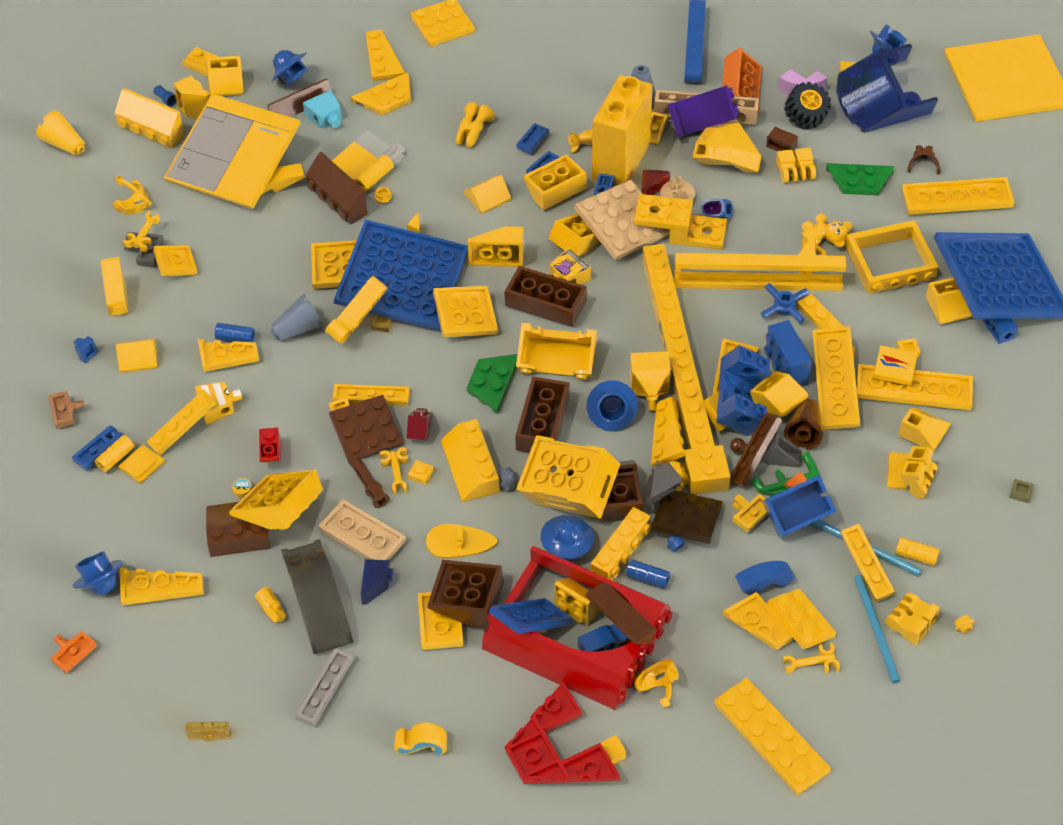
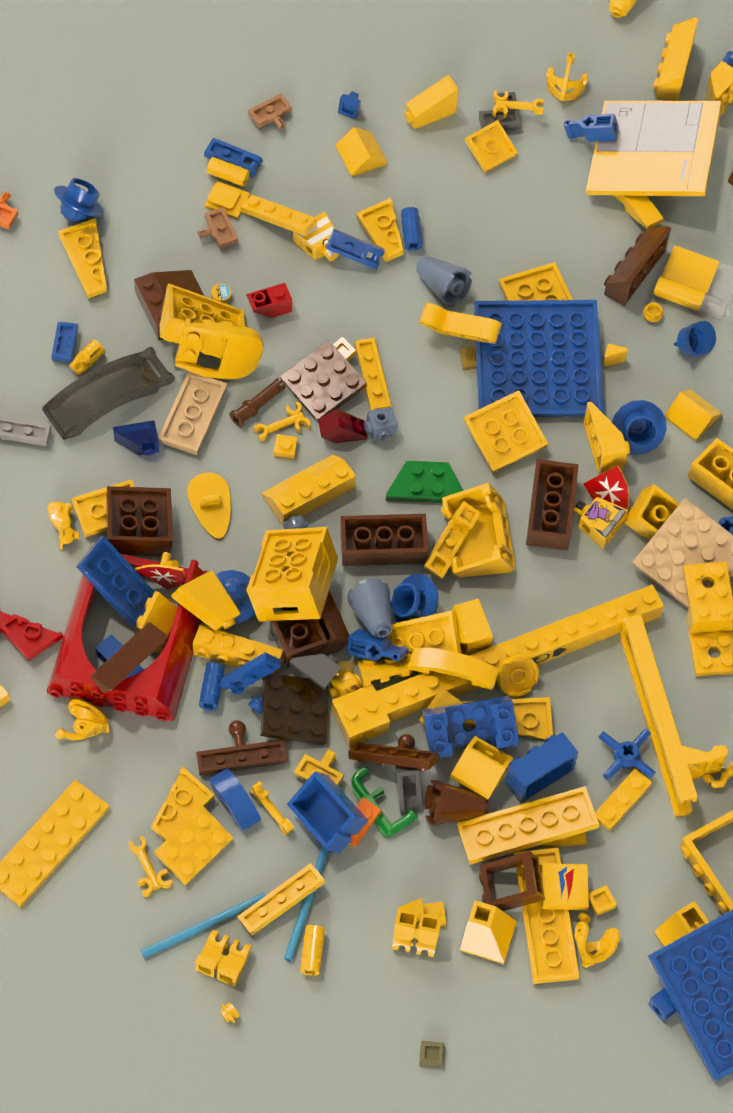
camera: 70 degrees right, 10 degrees up
none -> yellow animal [47,502,80,550]
none -> blue plate [51,322,79,362]
none -> shield [135,552,185,589]
none -> yellow slope [171,570,240,631]
none -> yellow slope [175,318,263,379]
none -> reddish brown plate [196,720,288,776]
none -> medium nougat plate [197,207,238,249]
none -> blue plate [220,652,281,695]
none -> yellow bar [249,781,294,835]
none -> blue plate [325,228,386,269]
none -> sand blue cone [347,578,392,638]
none -> blue piece [347,629,409,661]
none -> sand blue brick [364,407,398,441]
none -> yellow wing [386,611,461,654]
none -> yellow slope [408,648,499,690]
none -> yellow slope [424,501,481,579]
none -> reddish brown window [479,851,545,911]
none -> yellow tile [496,654,539,697]
none -> blue piece [563,114,619,142]
none -> yellow helmet [574,912,620,968]
none -> red shield [583,465,629,510]
none -> blue helmet [612,400,667,455]
none -> blue piece [673,321,716,357]

